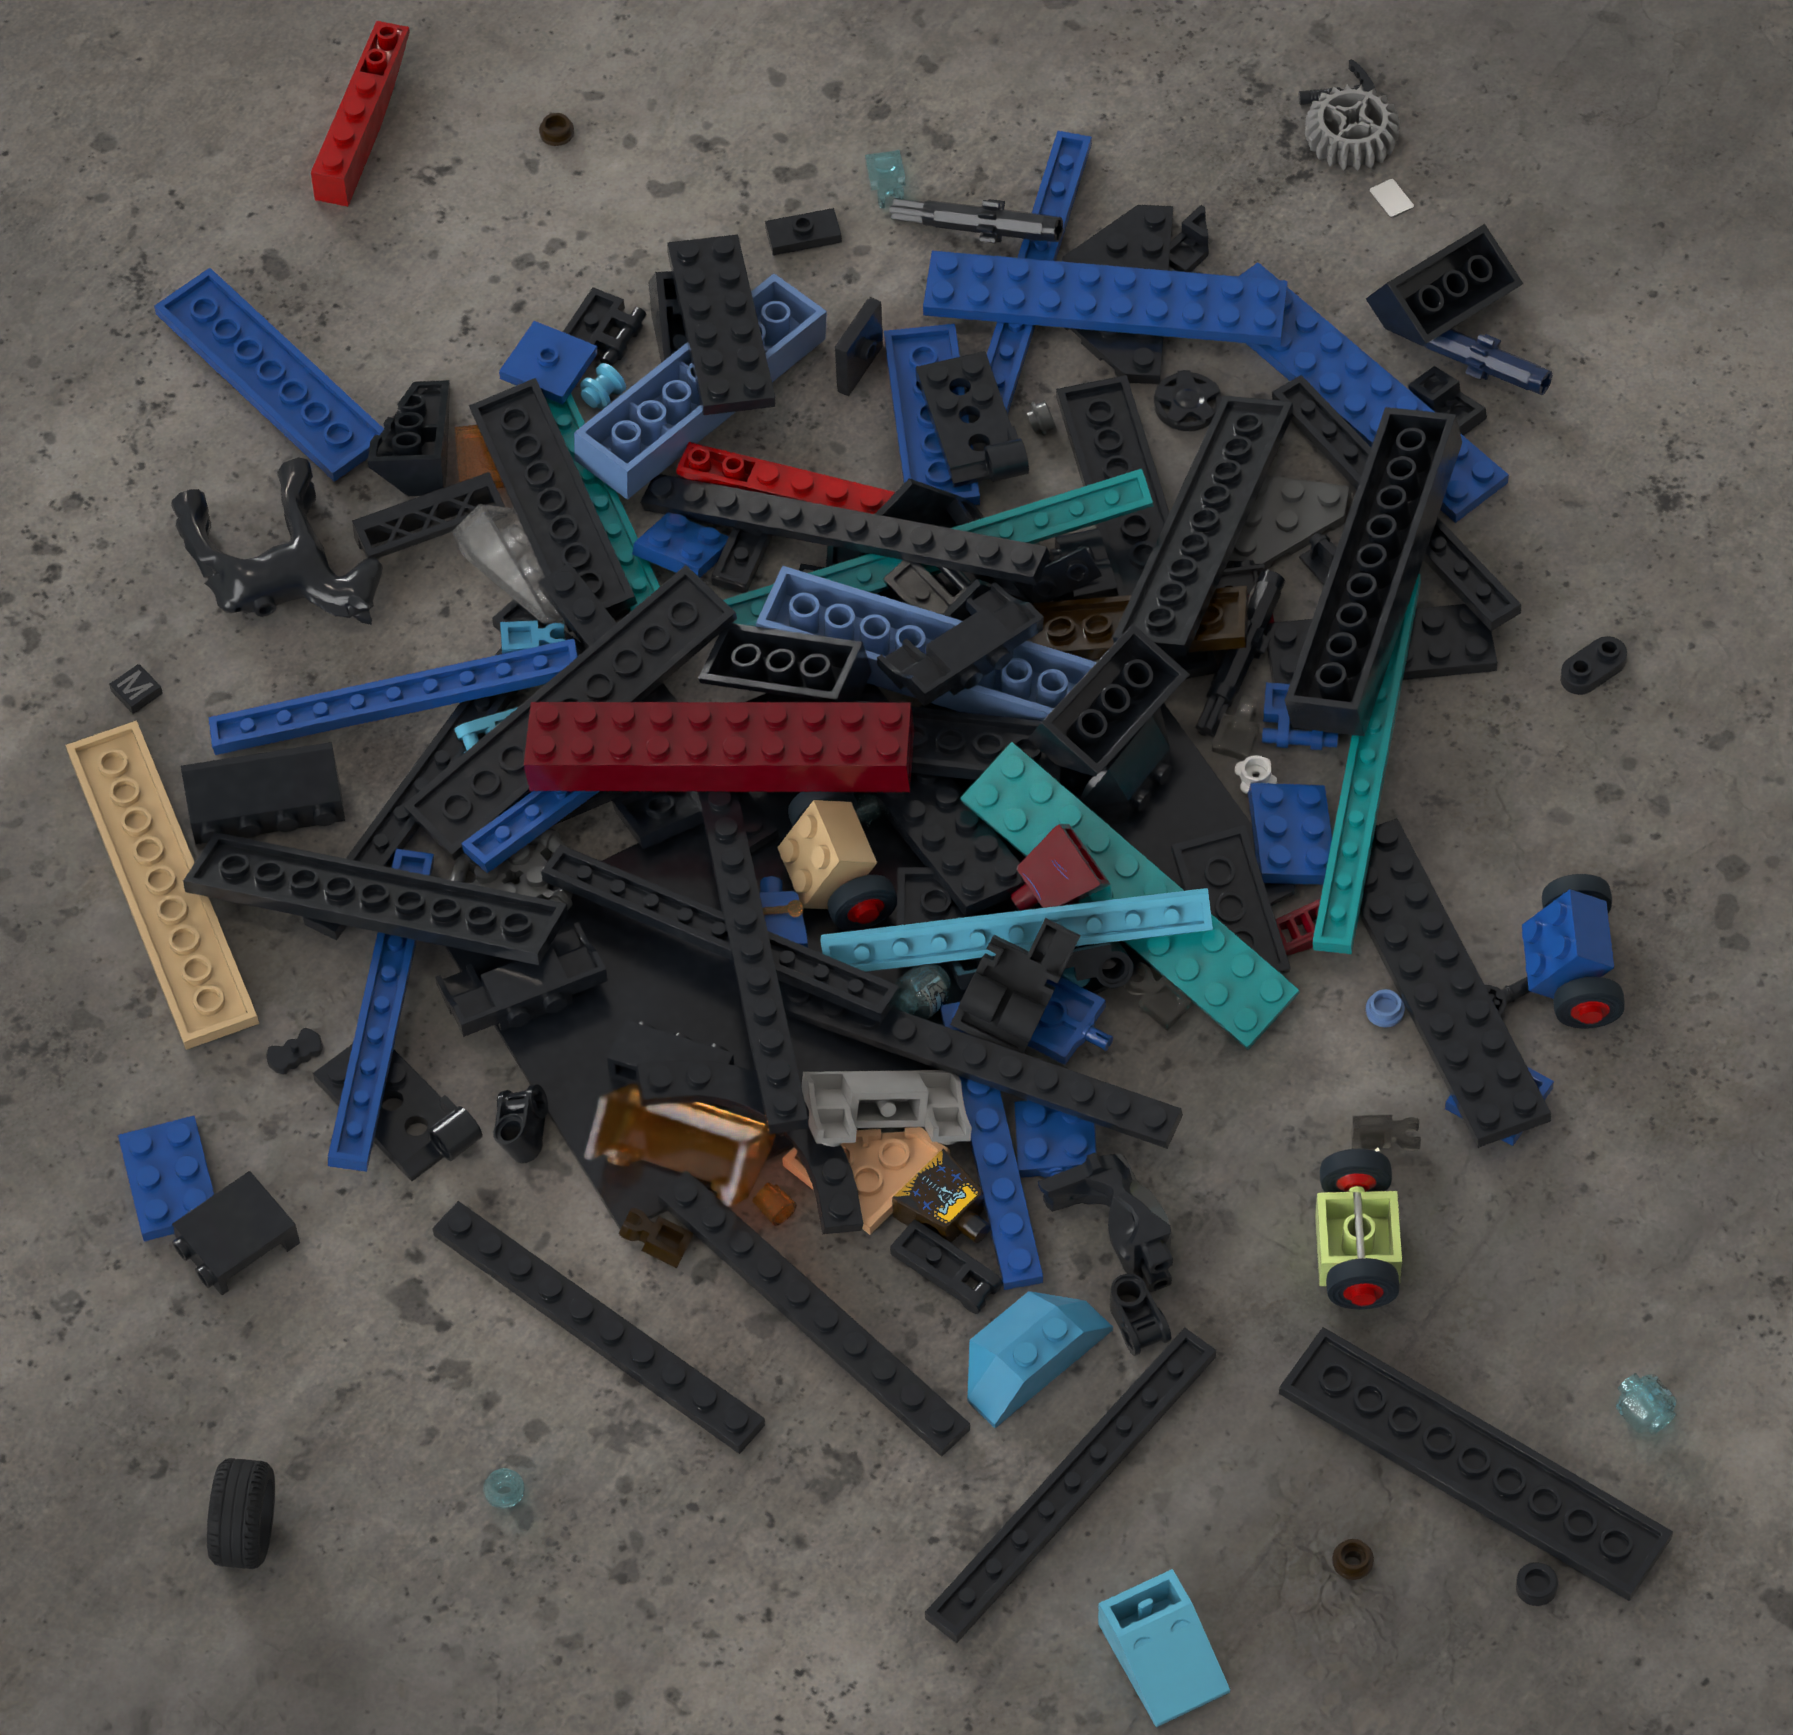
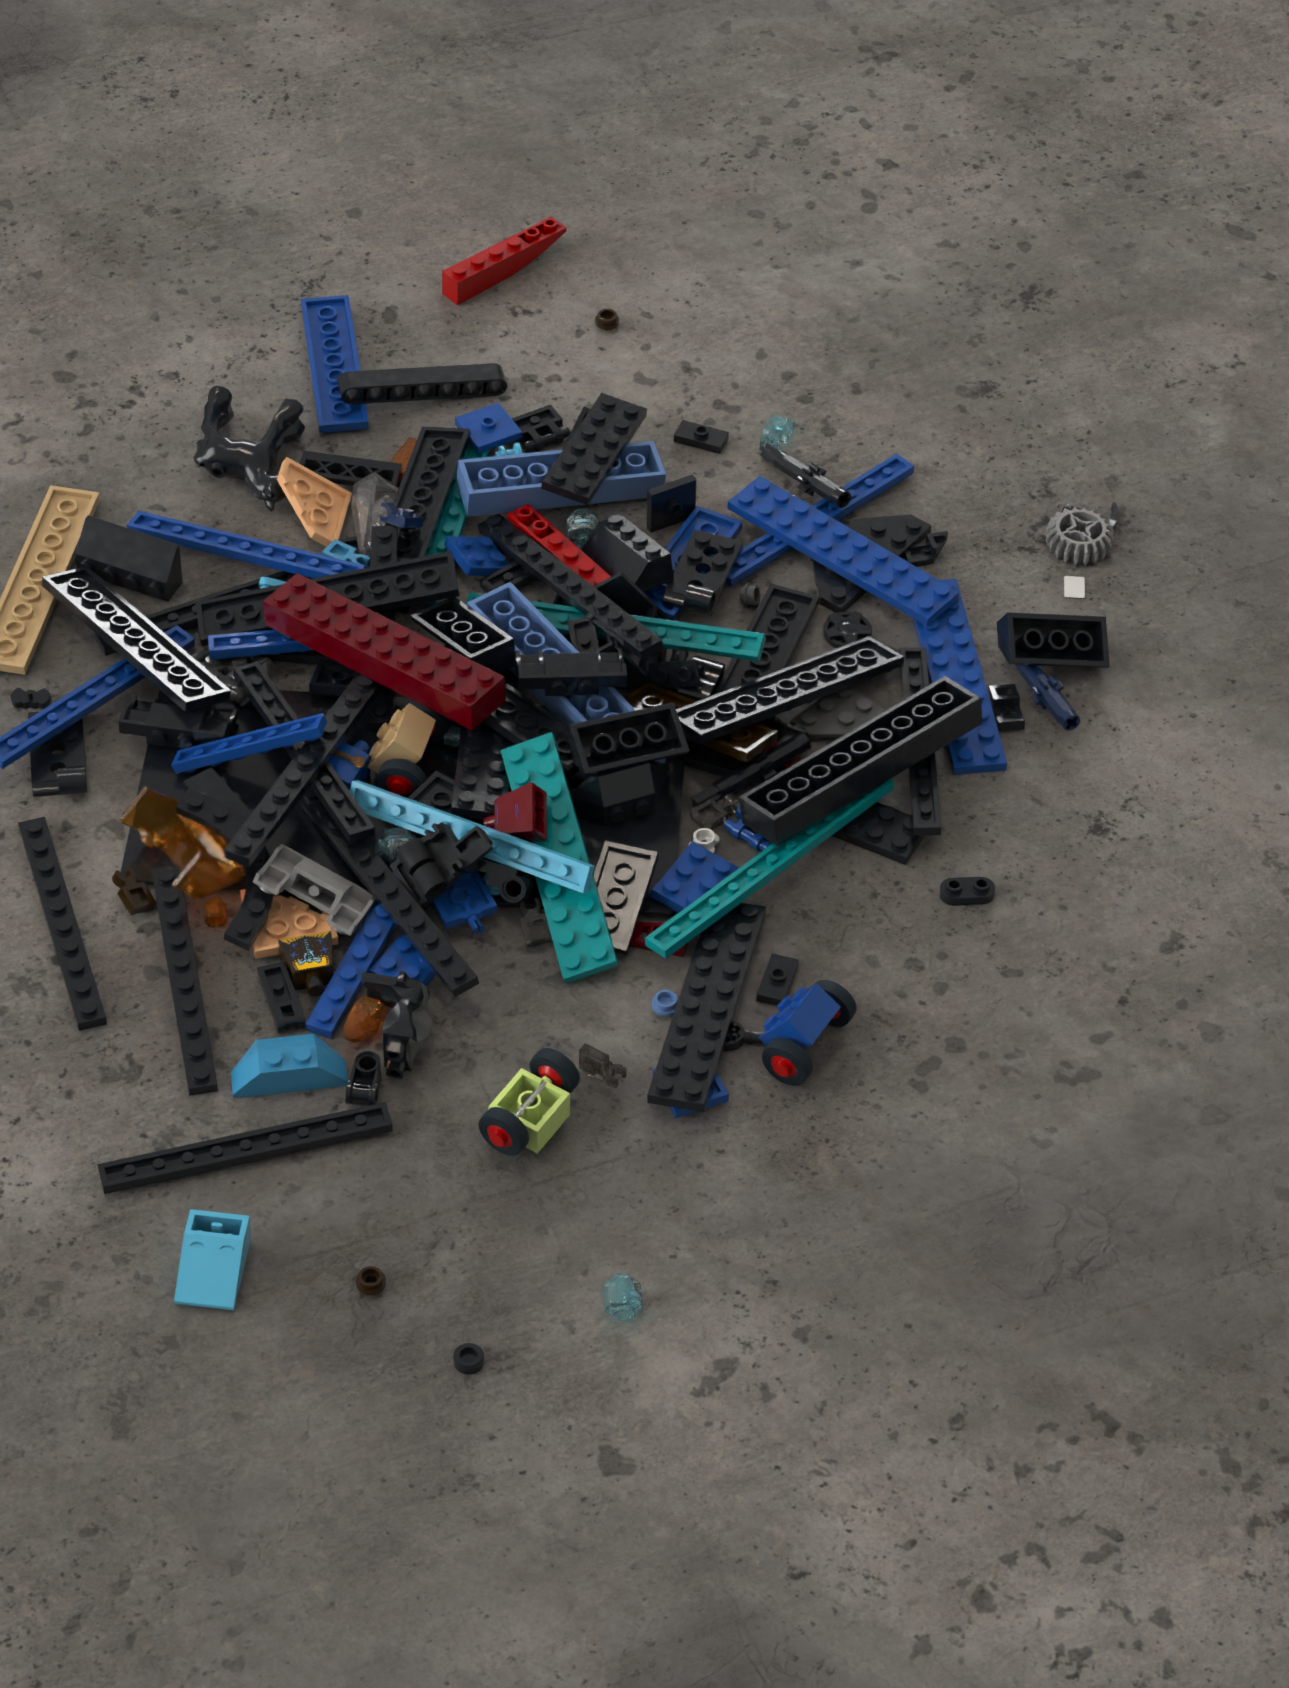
camera: 30 degrees right, 10 degrees down
black tile [109,664,163,714] -> none
black wedge [368,380,450,497] -> none
black piece [493,1084,548,1163] -> none
black plate [1279,1327,1673,1601] -> none
none -> blue plate [171,713,327,774]
none -> light nougat plate [277,457,352,547]
none -> black beam [337,363,508,404]
none -> clear orange rock [343,996,386,1043]
none -> dark blue plate [380,502,424,528]
none -> head [566,508,599,548]
none -> black slope [581,514,674,592]
none -> black plate [756,953,799,1006]

